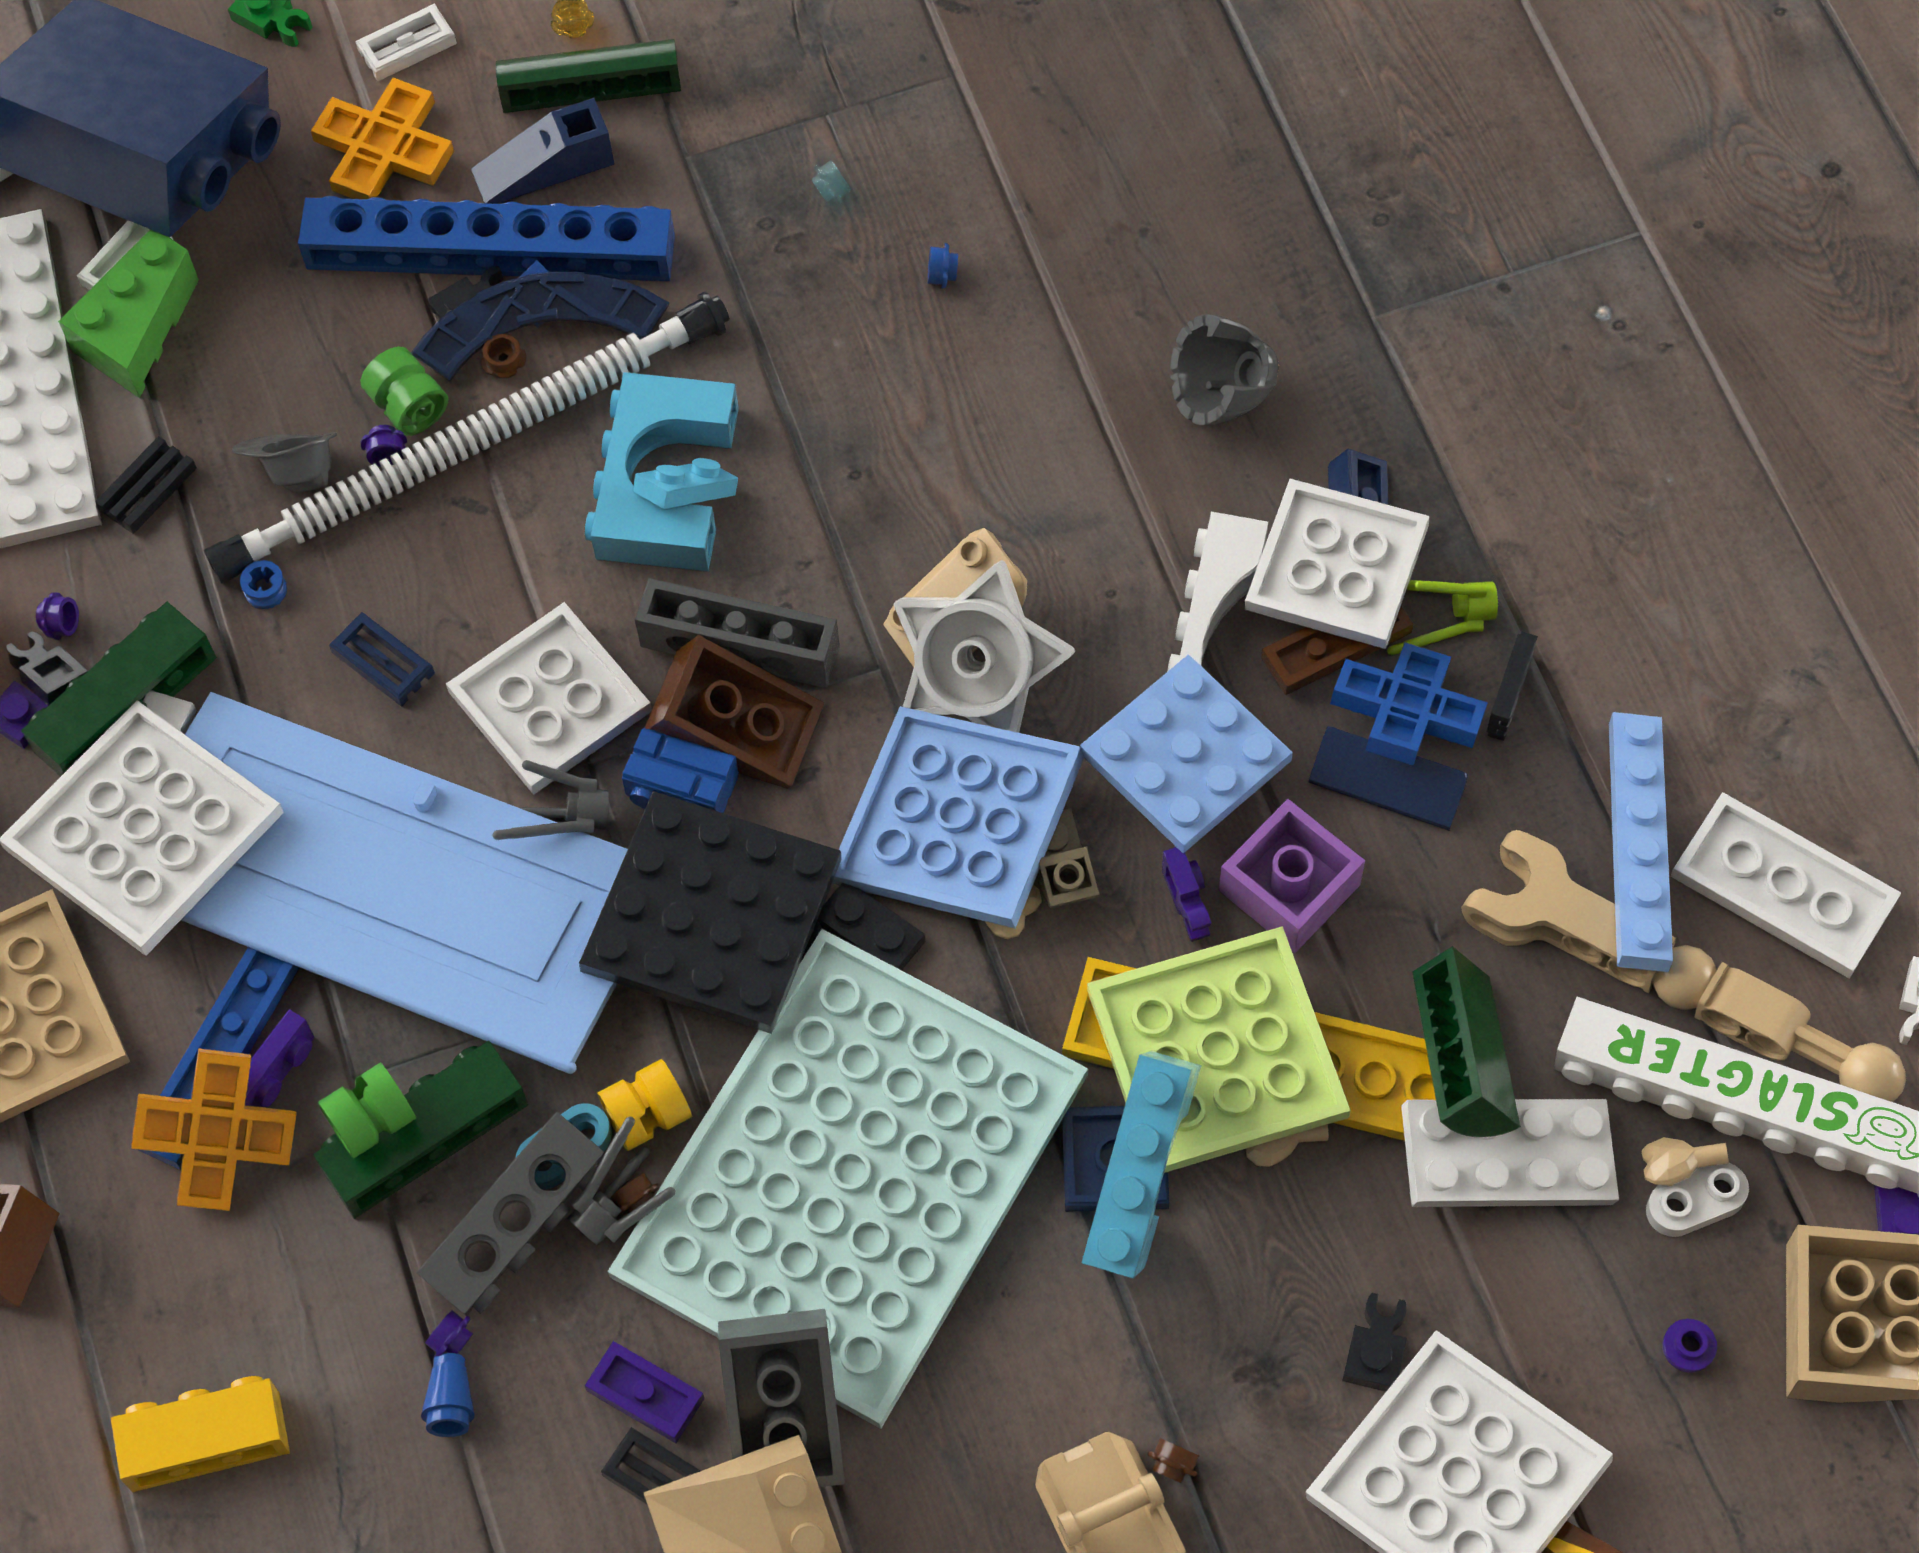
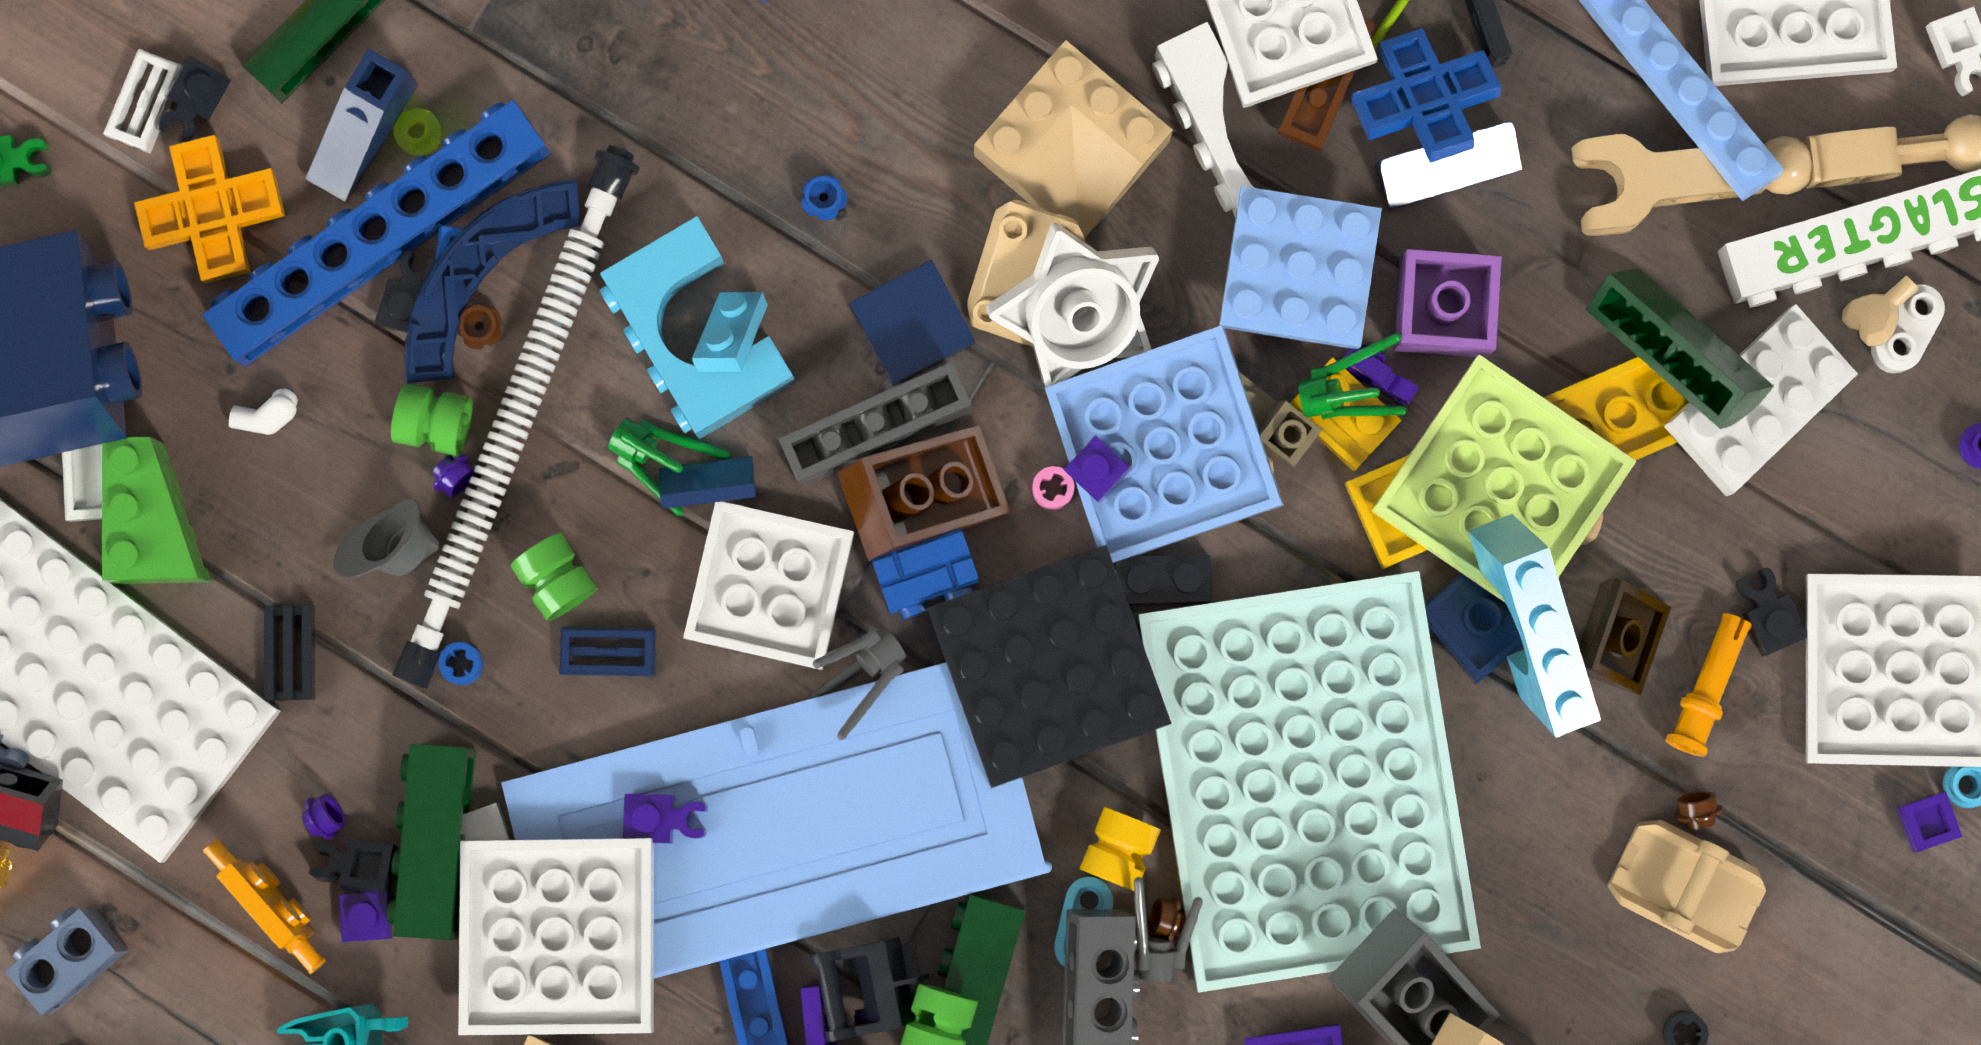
camera: 45 degrees left, 20 degrees up
none -> black plate [156,56,231,143]
none -> white arm [229,388,298,435]
none -> clear neon green plate [394,108,442,156]
none -> bright green wheel [510,533,598,622]
none -> green plant [608,418,731,516]
none -> dark purple plate [622,794,708,844]
none -> dark blue tile [659,456,756,509]
none -> blue plate [801,175,847,221]
none -> black piece [810,937,929,1042]
none -> dark blue tile [849,260,976,387]
none -> tan slope [974,40,1173,239]
none -> bright pink bush [1032,466,1075,510]
none -> dark purple plate [1064,435,1132,503]
none -> yellow plate [1290,357,1402,472]
none -> green plant [1298,333,1407,420]
none -> dark brown slope [1579,578,1671,695]
none -> light orange pin [1665,613,1752,757]

